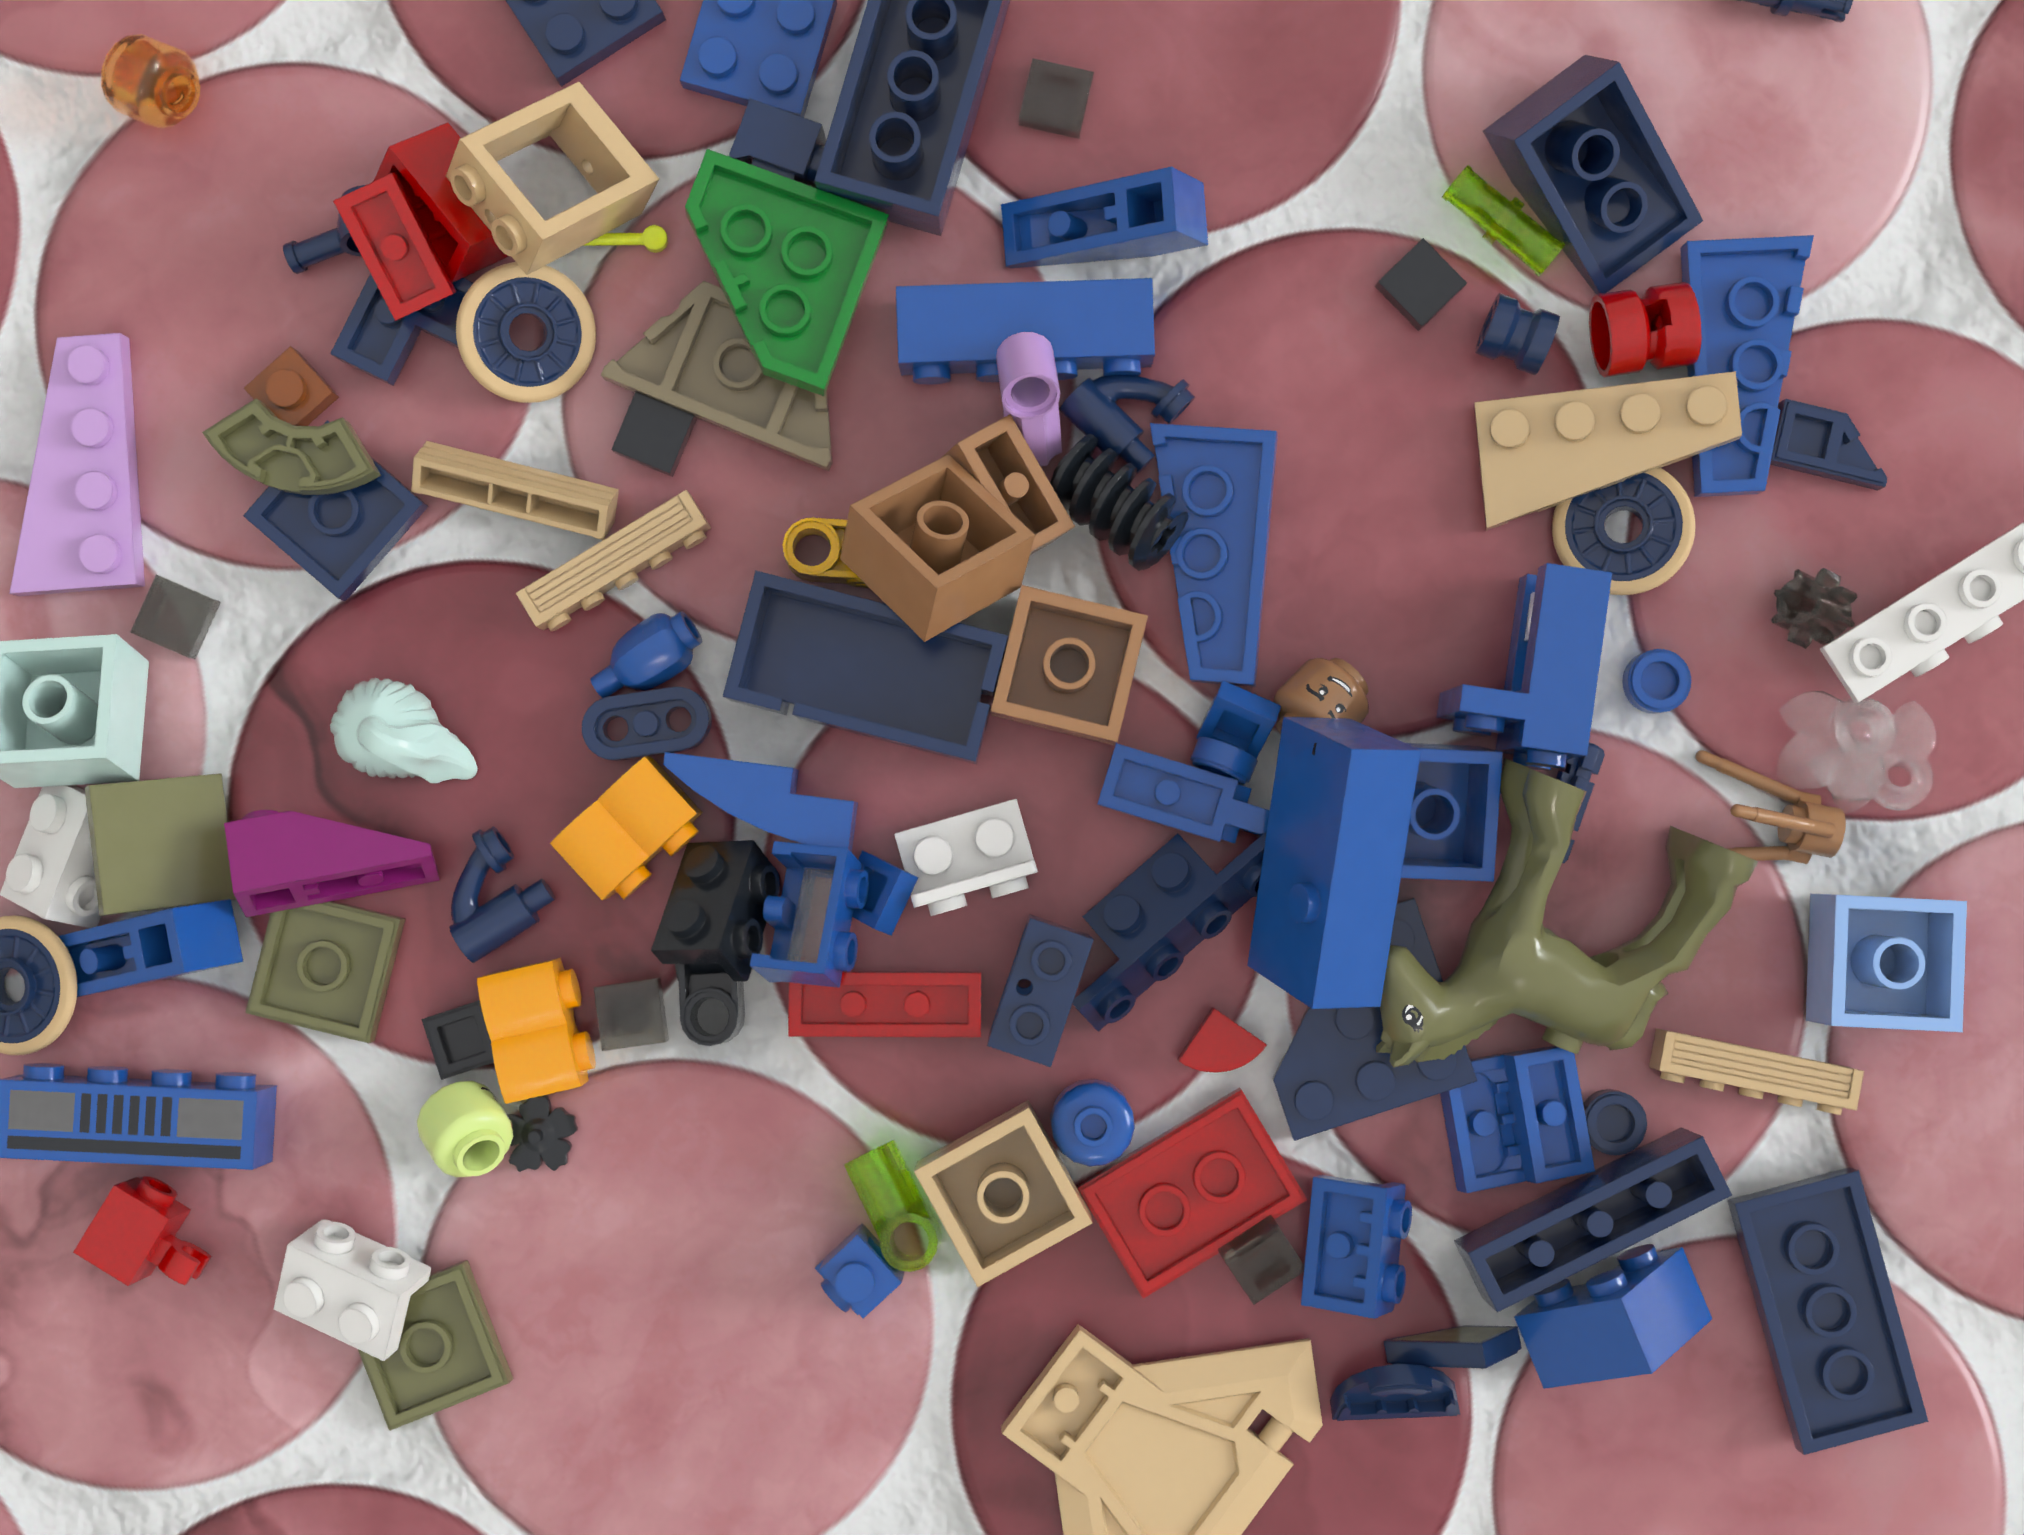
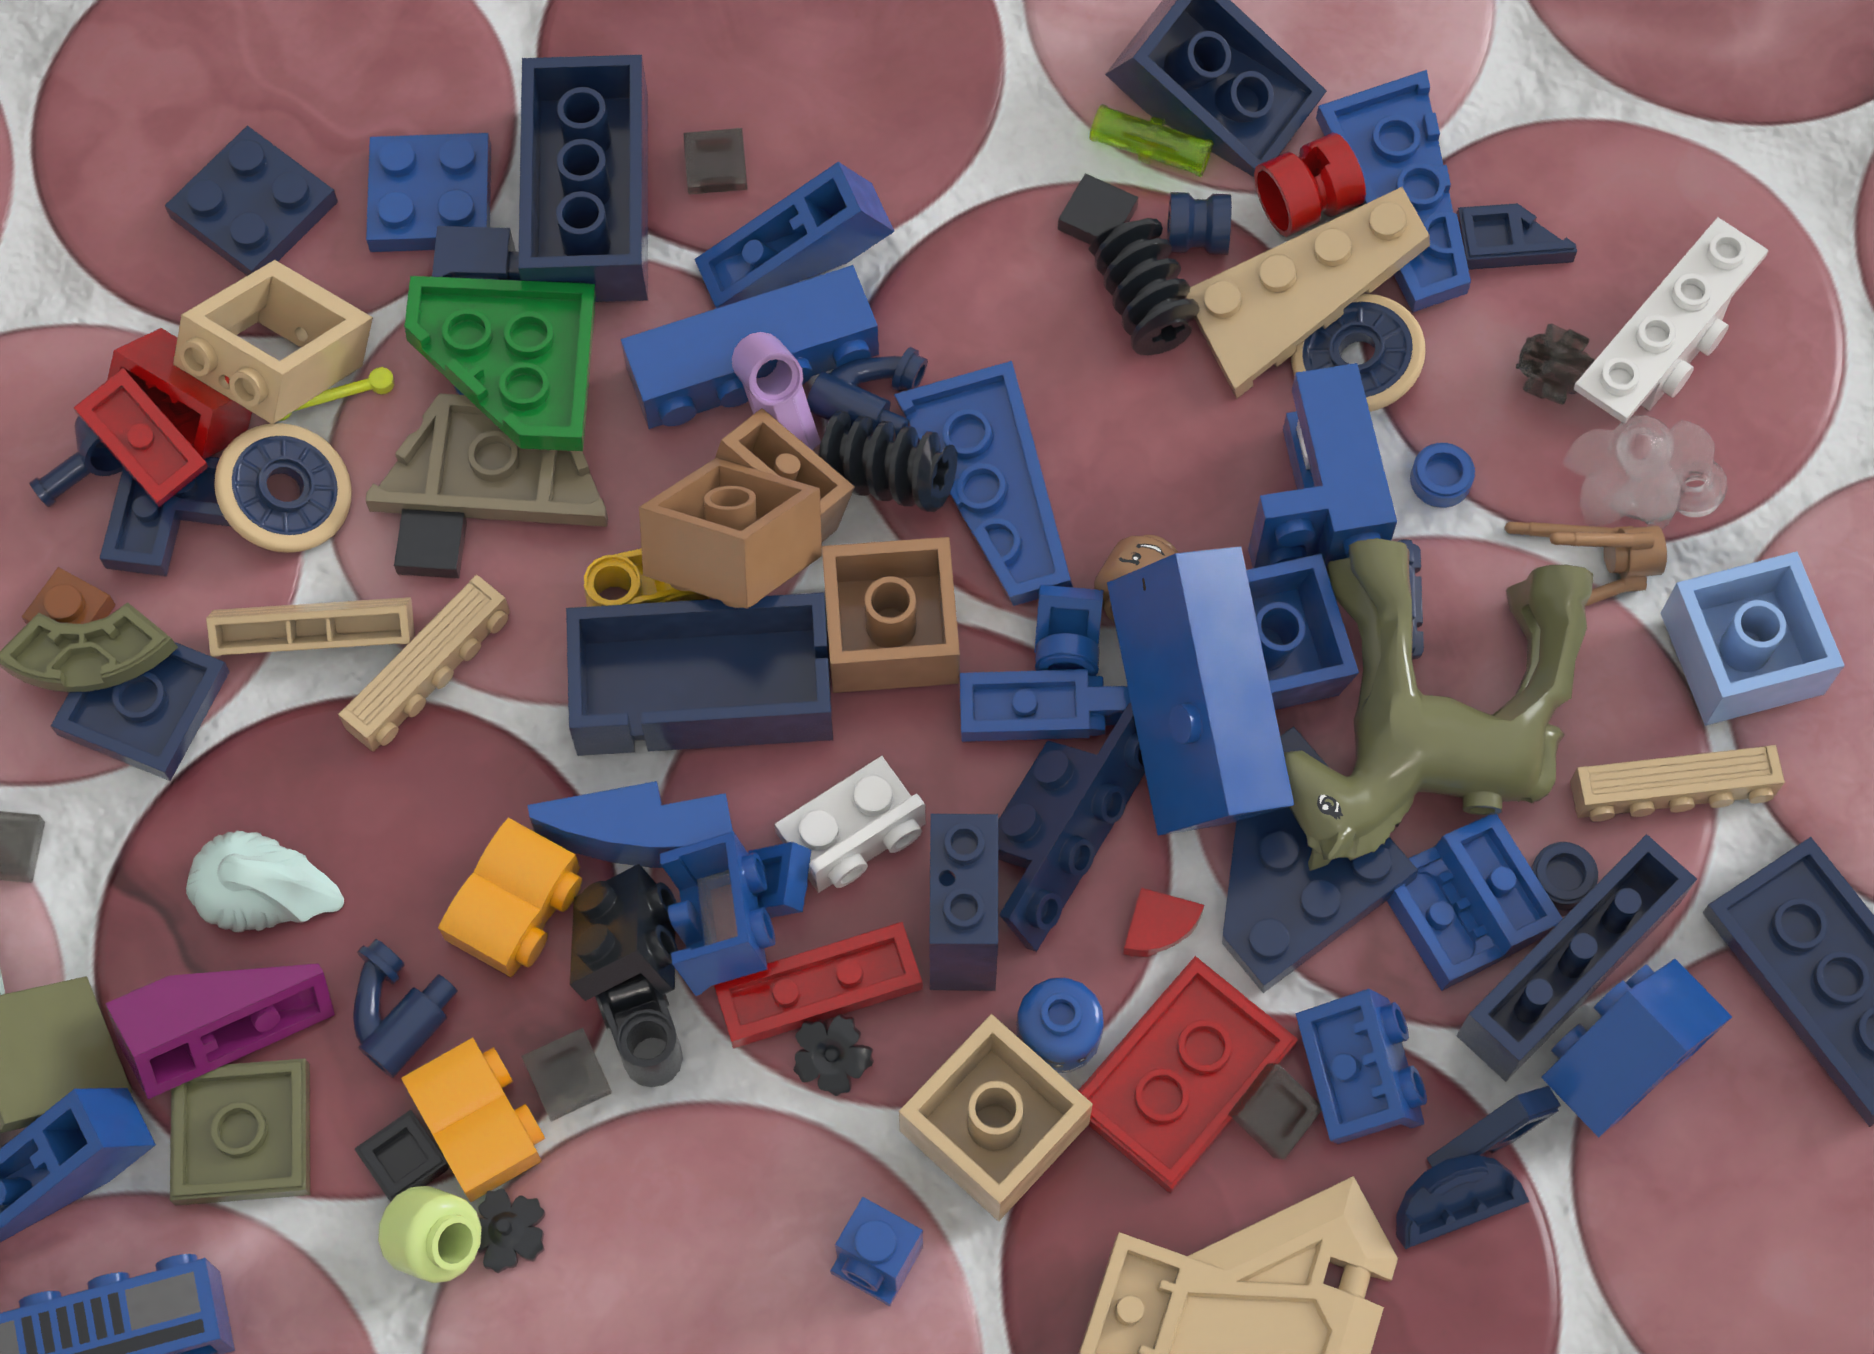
camera: 20 degrees left, 20 degrees down
dark blue plate [582,687,712,761] -> none
blue plant [590,611,703,698] -> none
clear neon green piece [844,1139,942,1272] -> none
none -> black plant [793,1014,874,1096]
none -> black piece [1088,218,1200,356]

